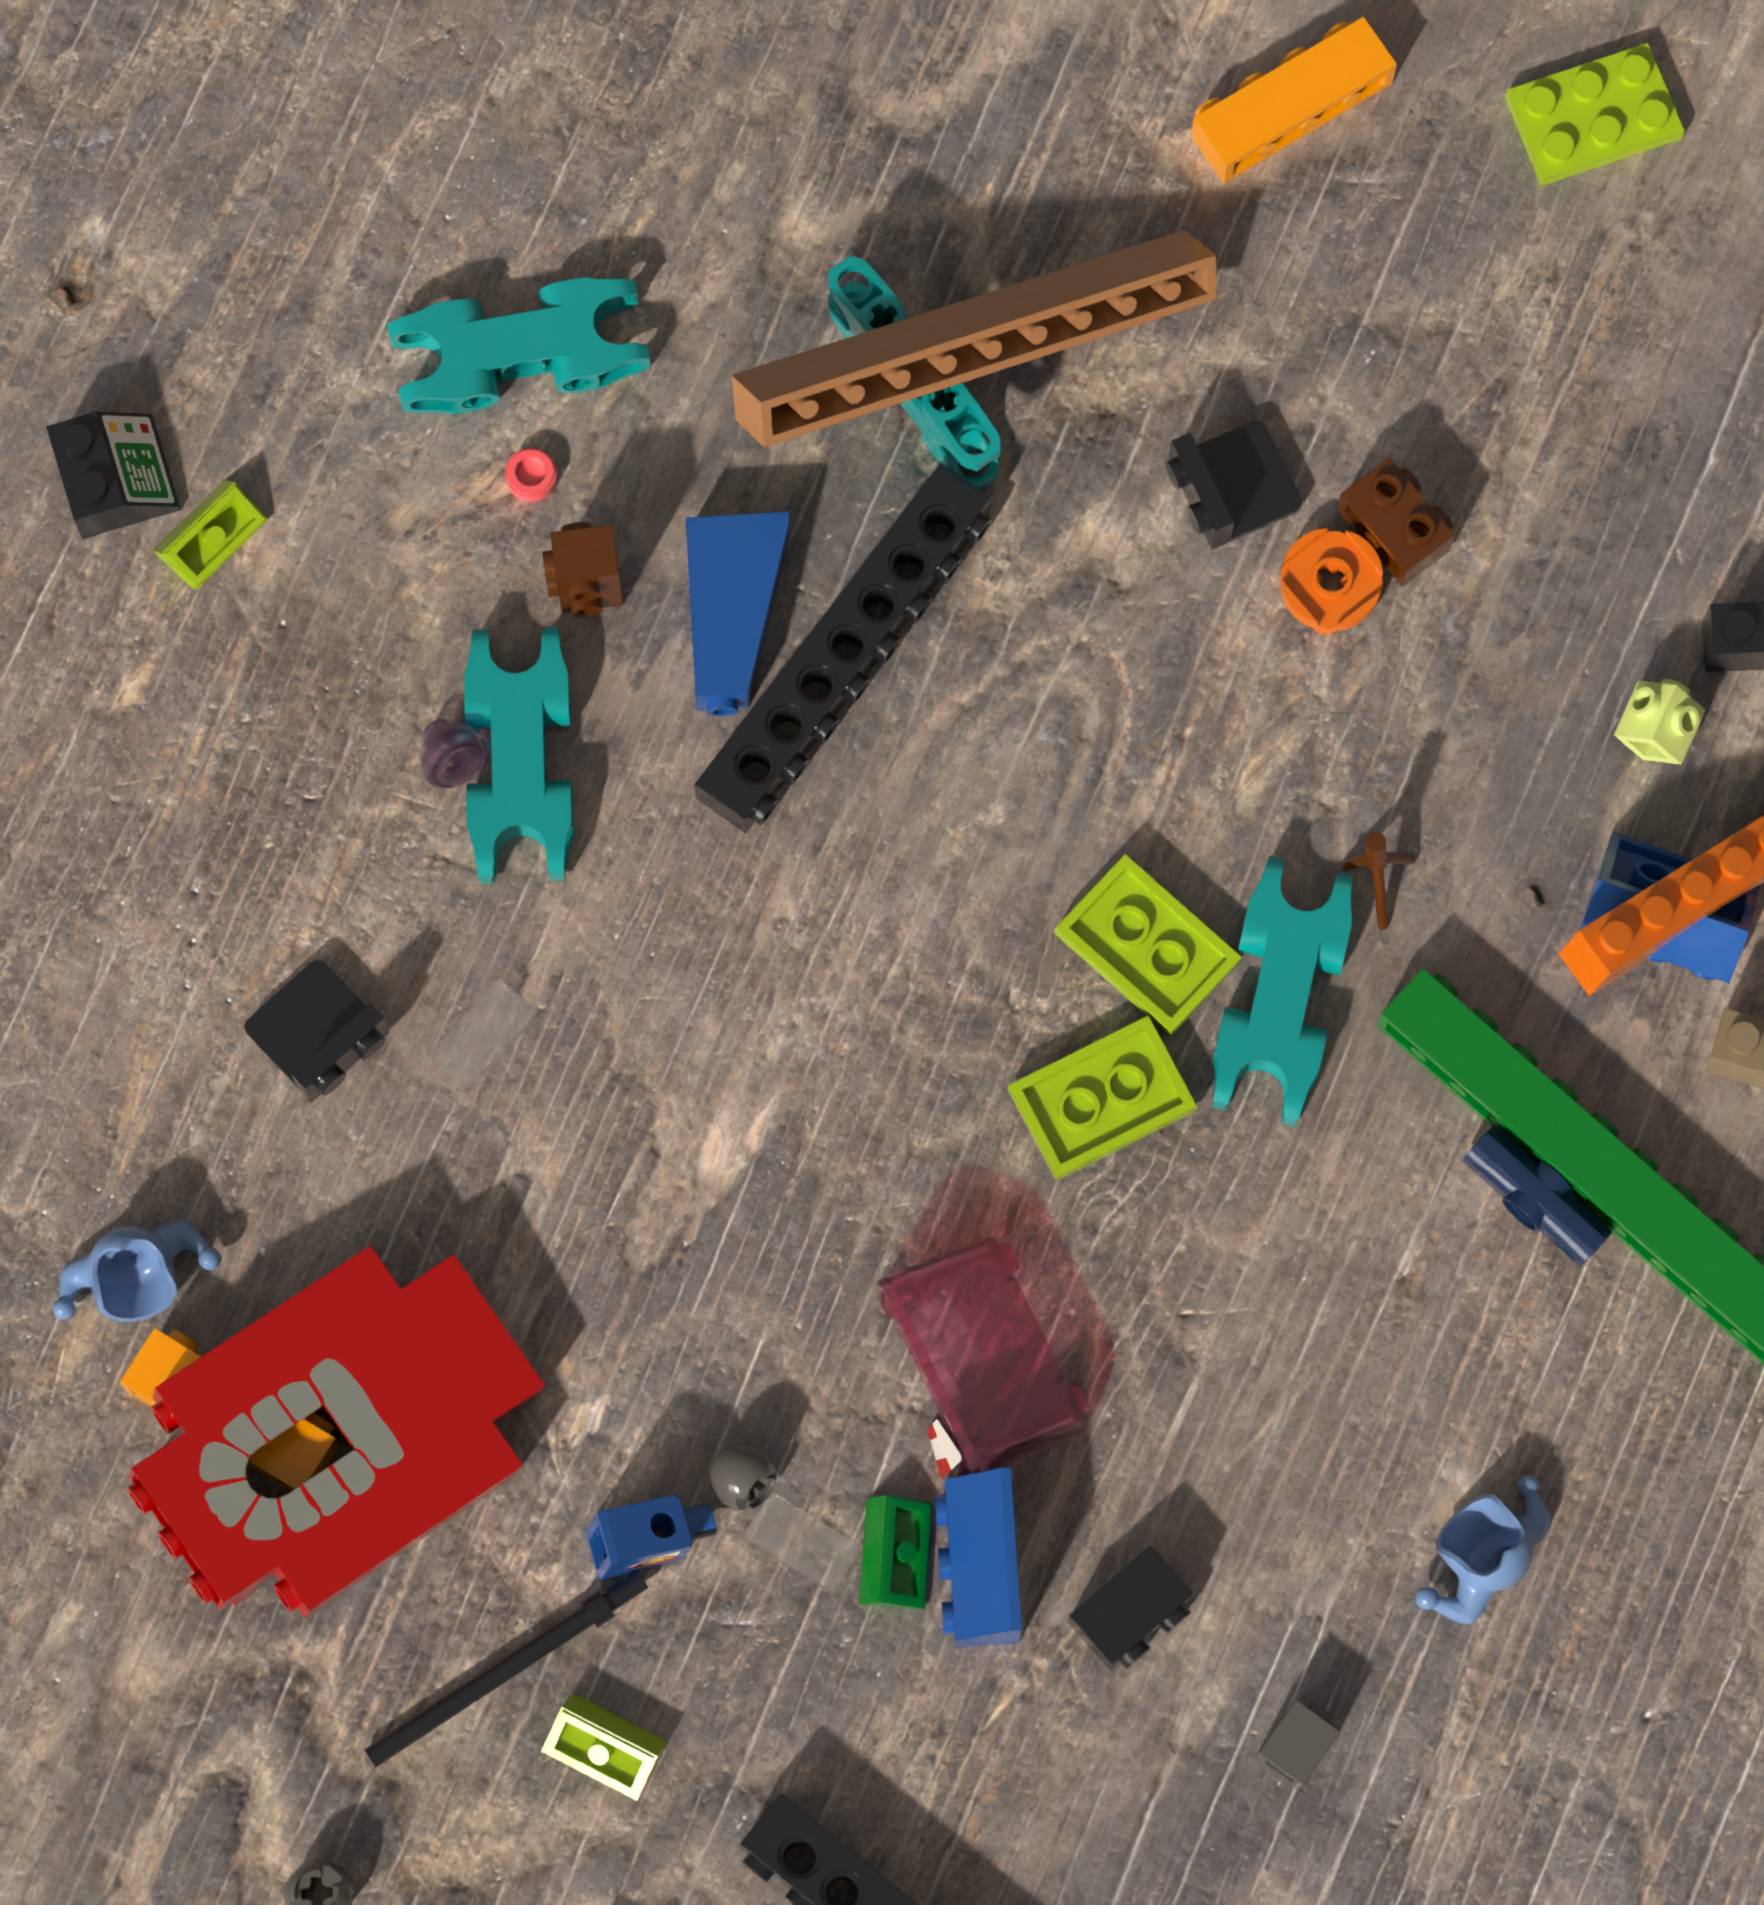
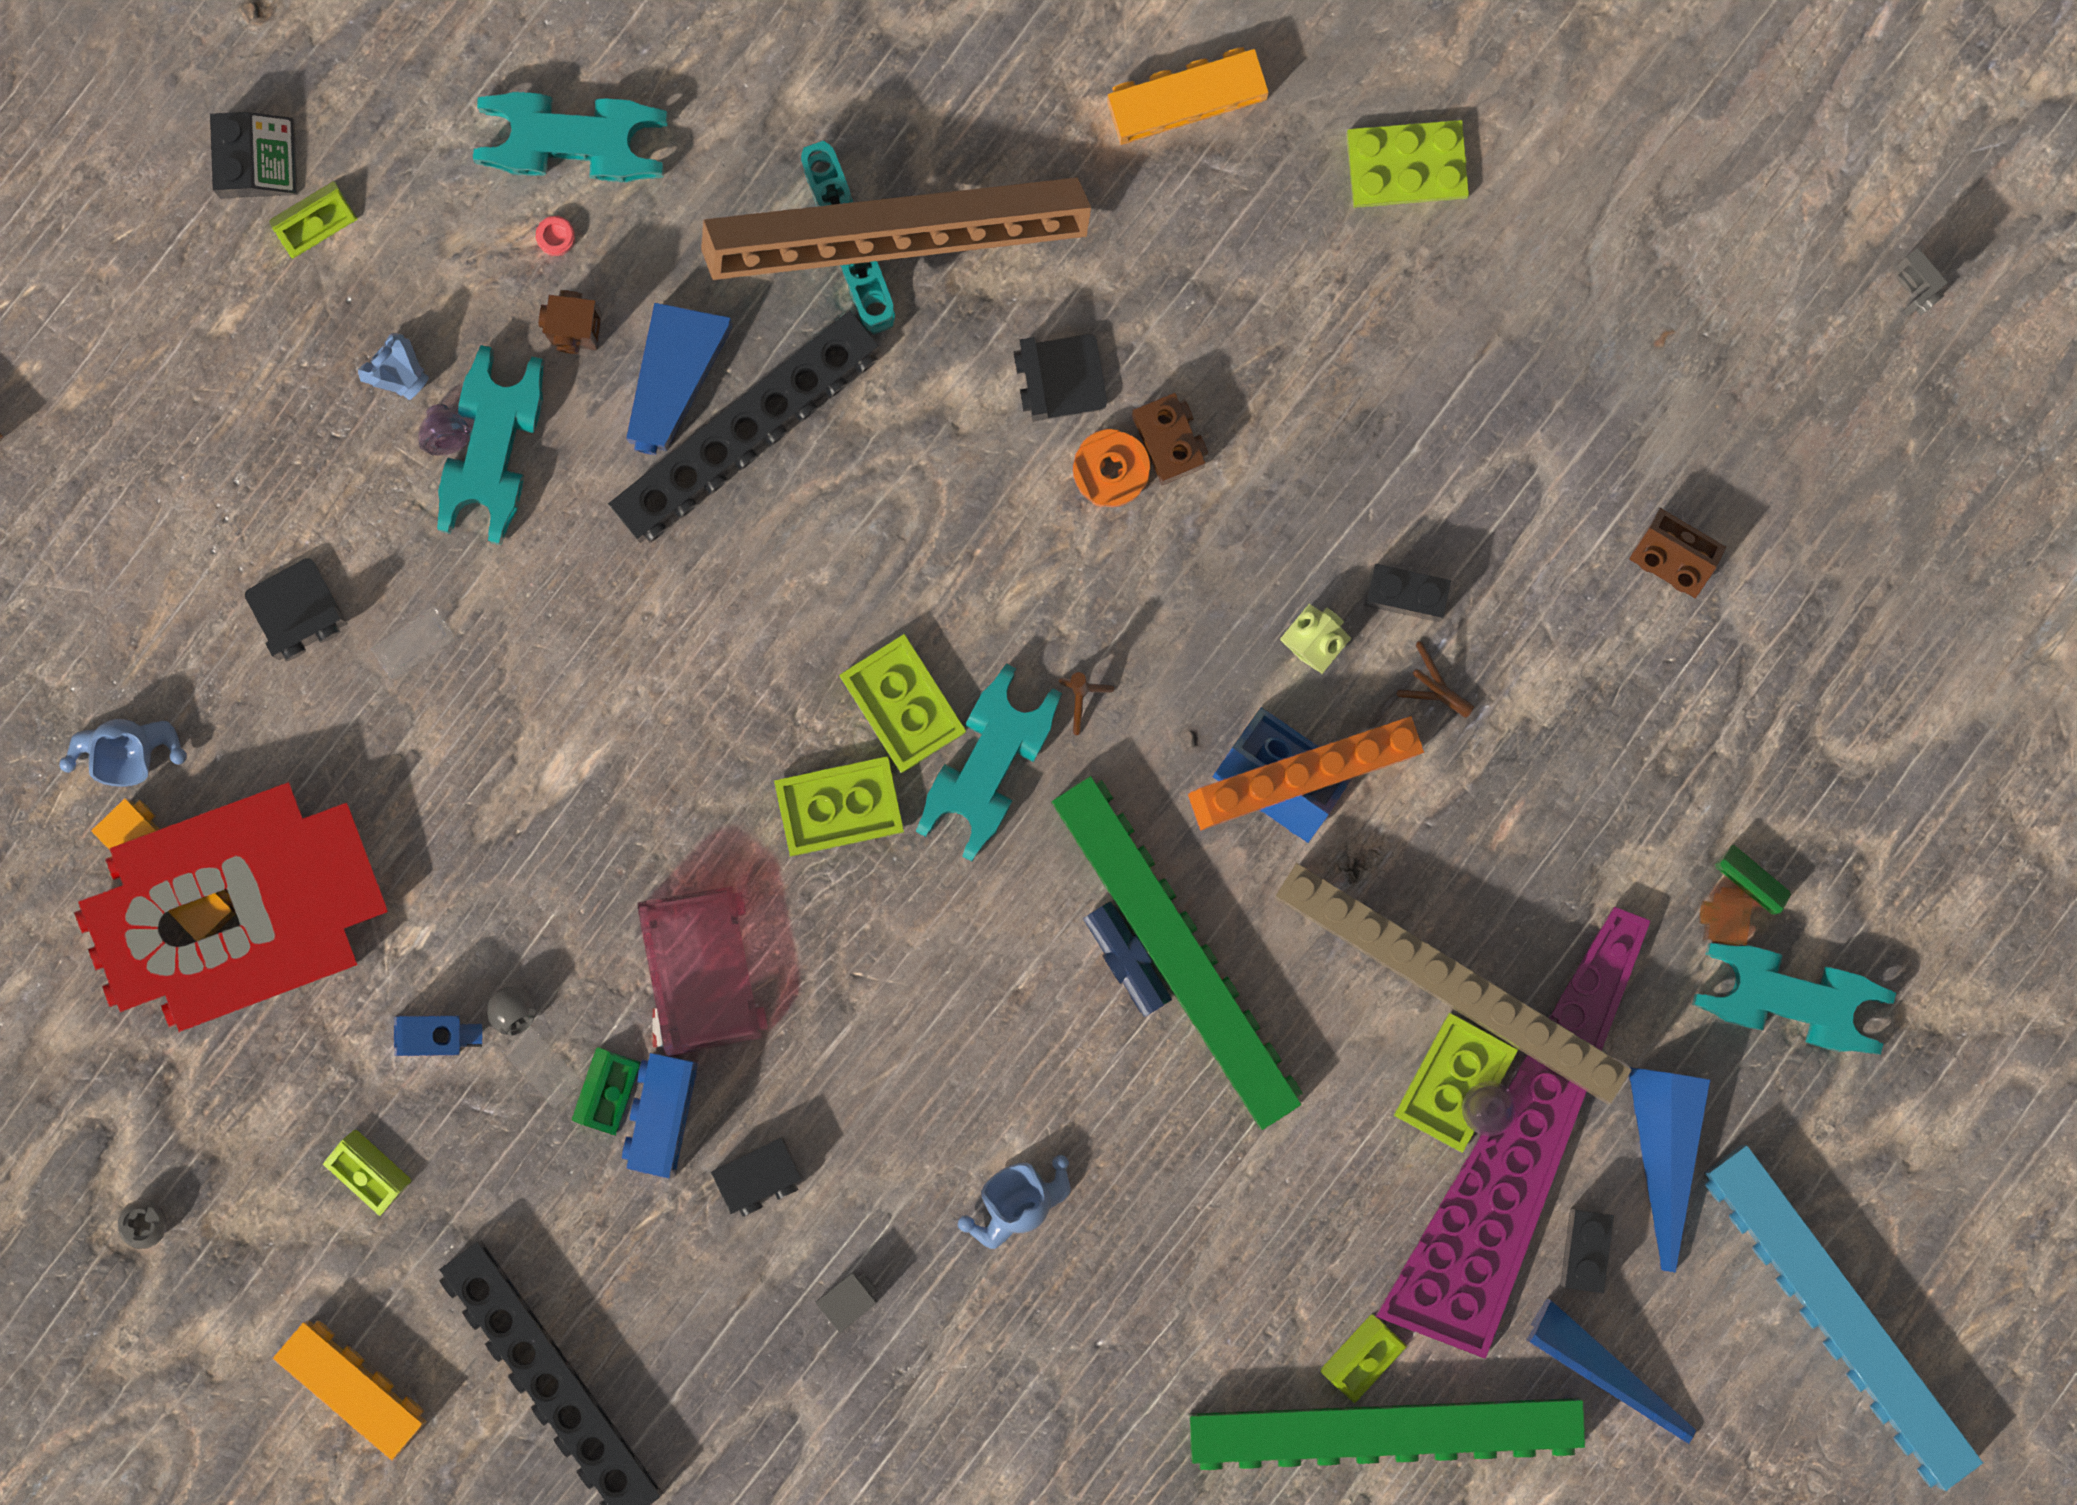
camera: 15 degrees right, 10 degrees up
black bar [364,1570,649,1767] -> none
none -> medium blue rock [358,333,429,400]

